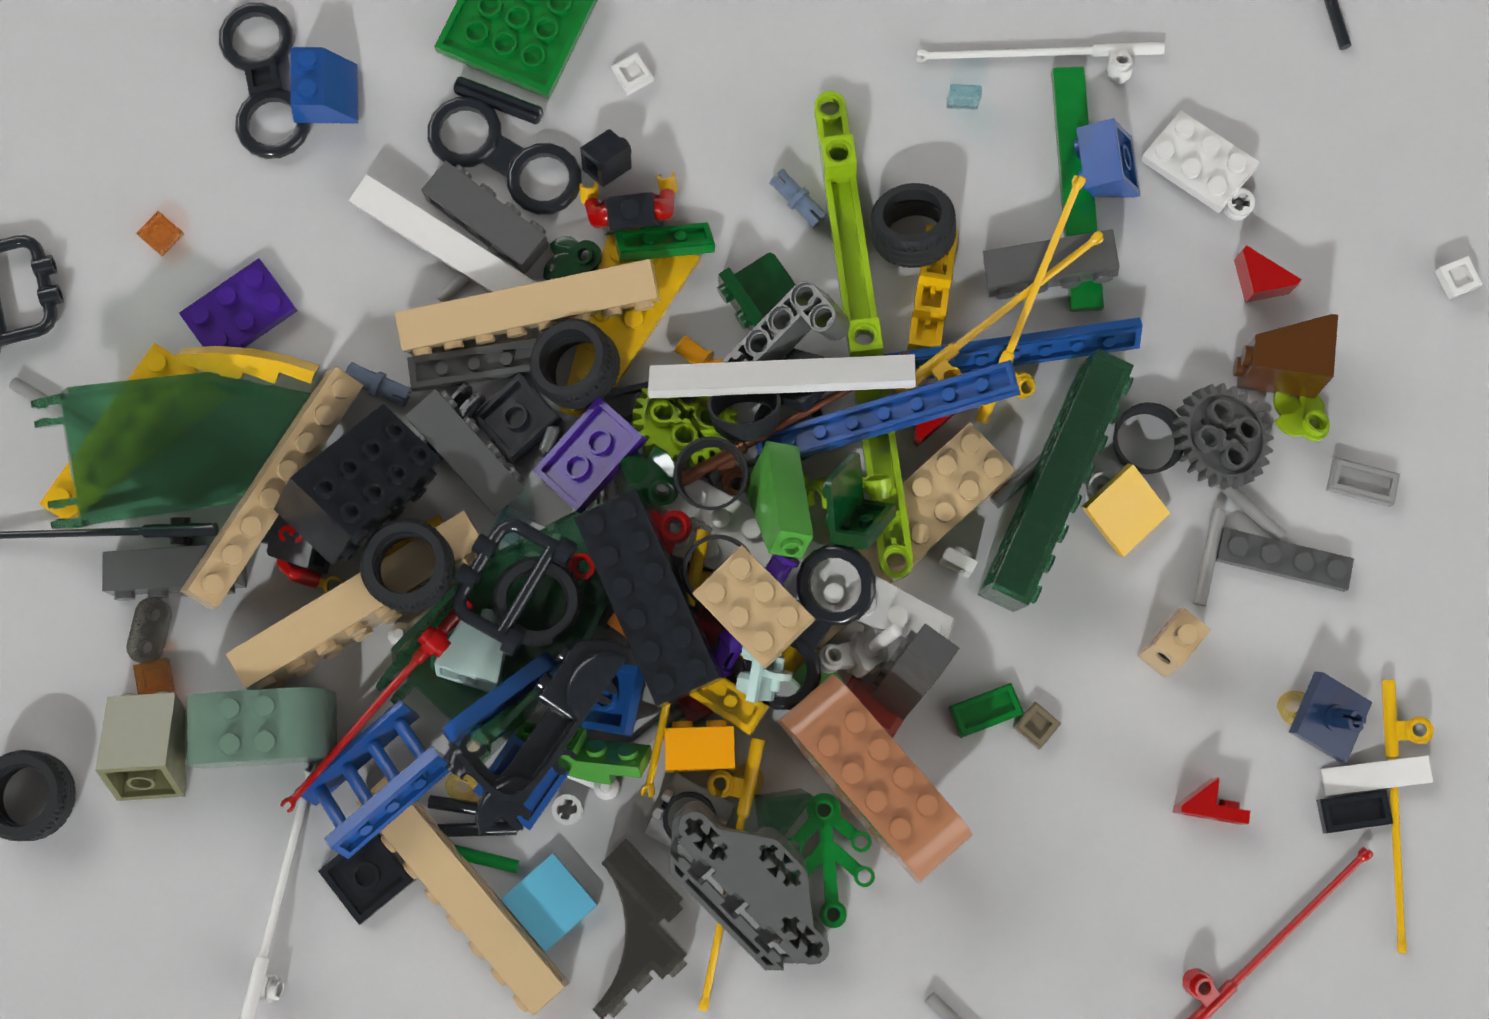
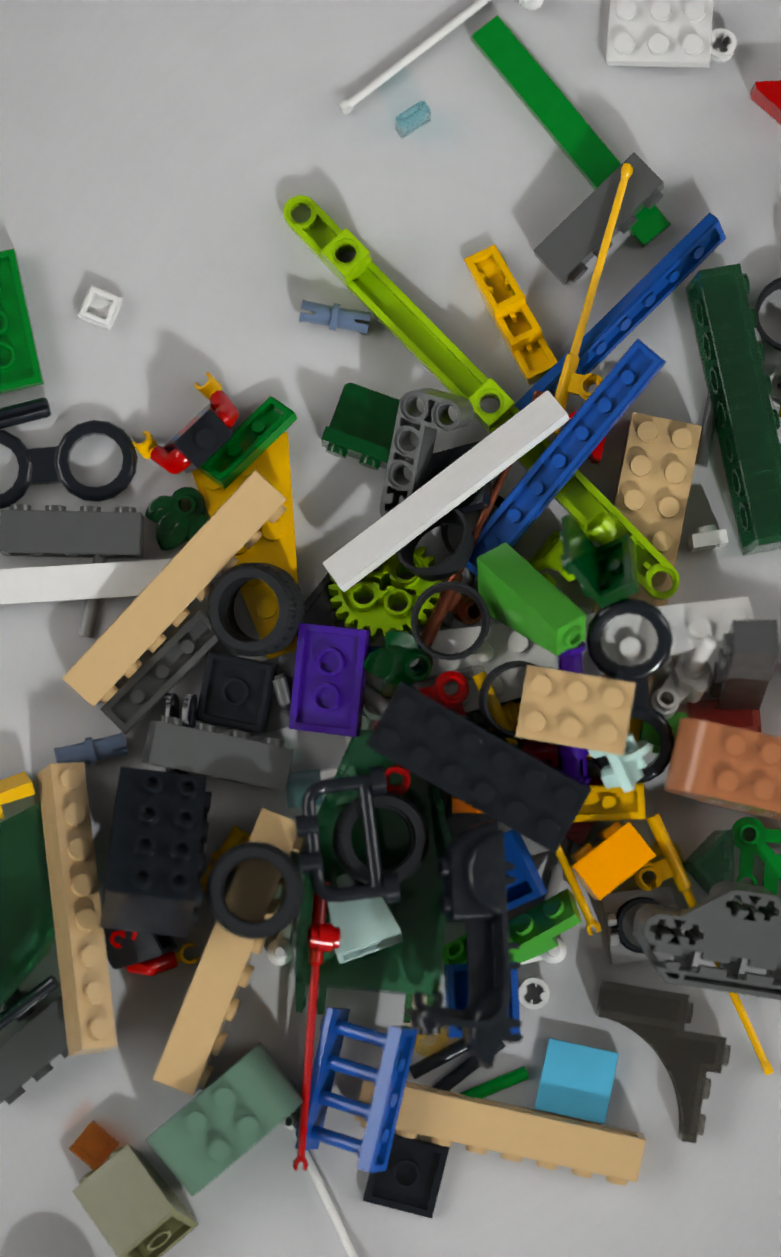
camera: 35 degrees left, 5 degrees up
clear smoke plate [126,597,172,664] -> none
blue beam [442,652,557,745] -> none
black brick [580,129,632,187] -> none
light orange pin [674,335,723,364] -> none
black tyre [870,183,956,268] -> none
yellow piece [975,175,1086,424] -> none
blue slope [1074,118,1140,198] -> none

